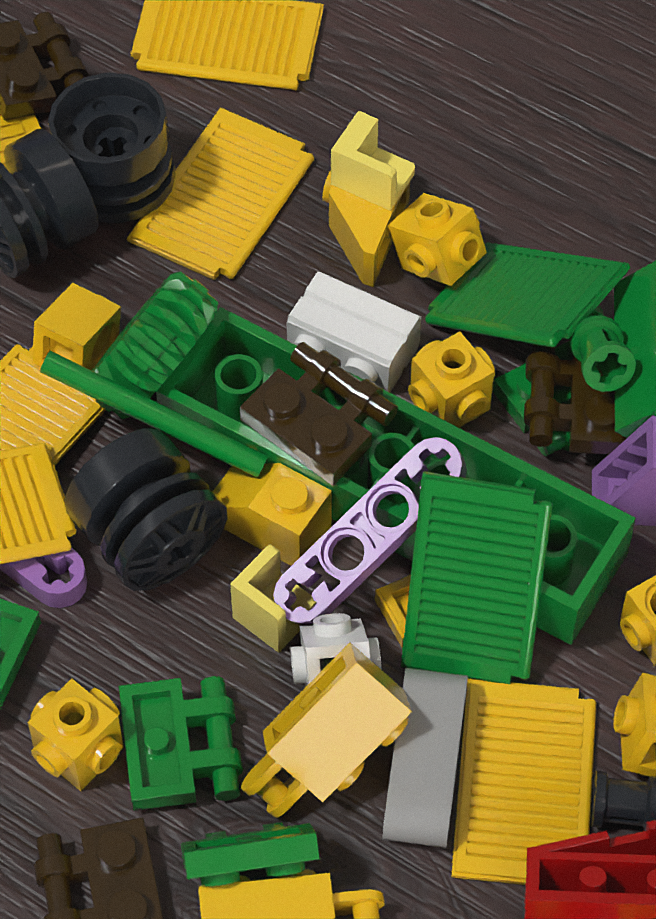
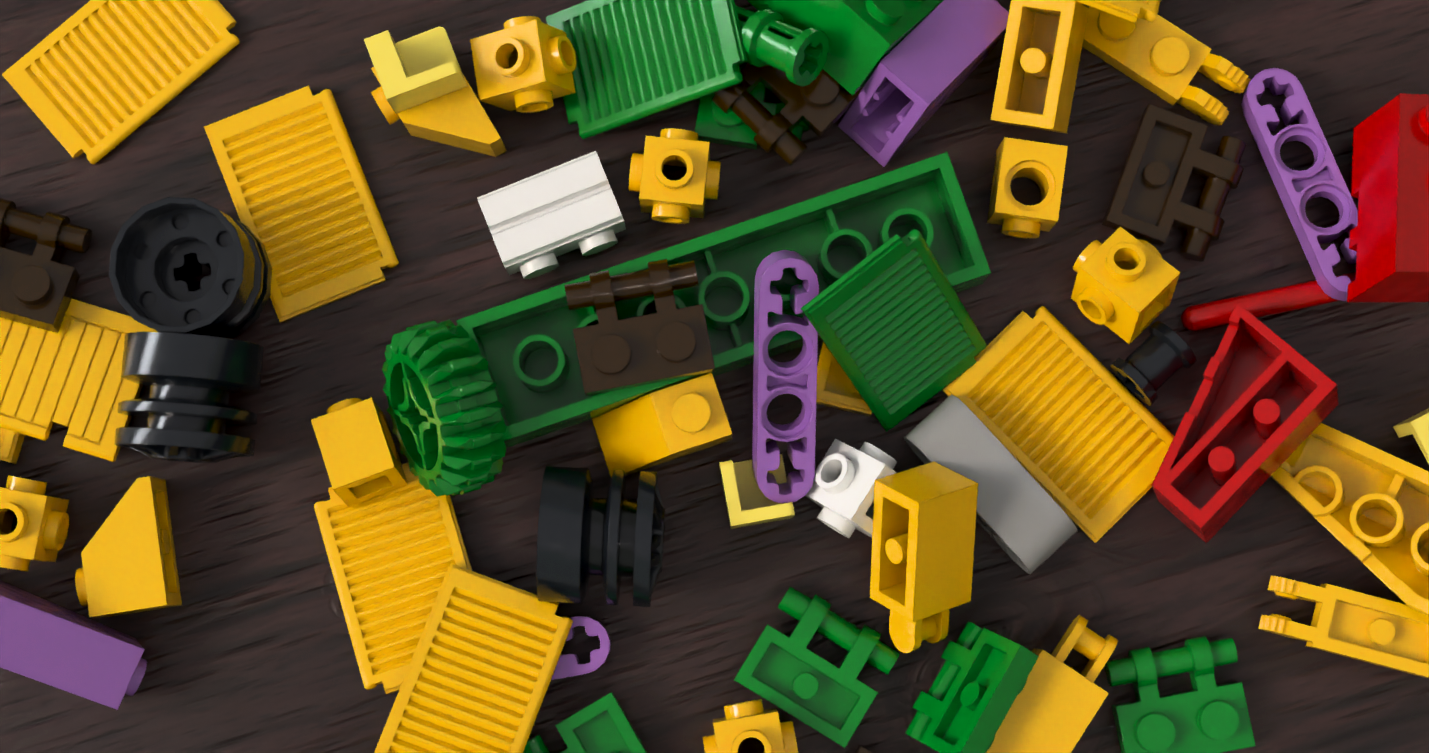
camera: 50 degrees left, 25 degrees up
green bar [40,351,268,478] -> none

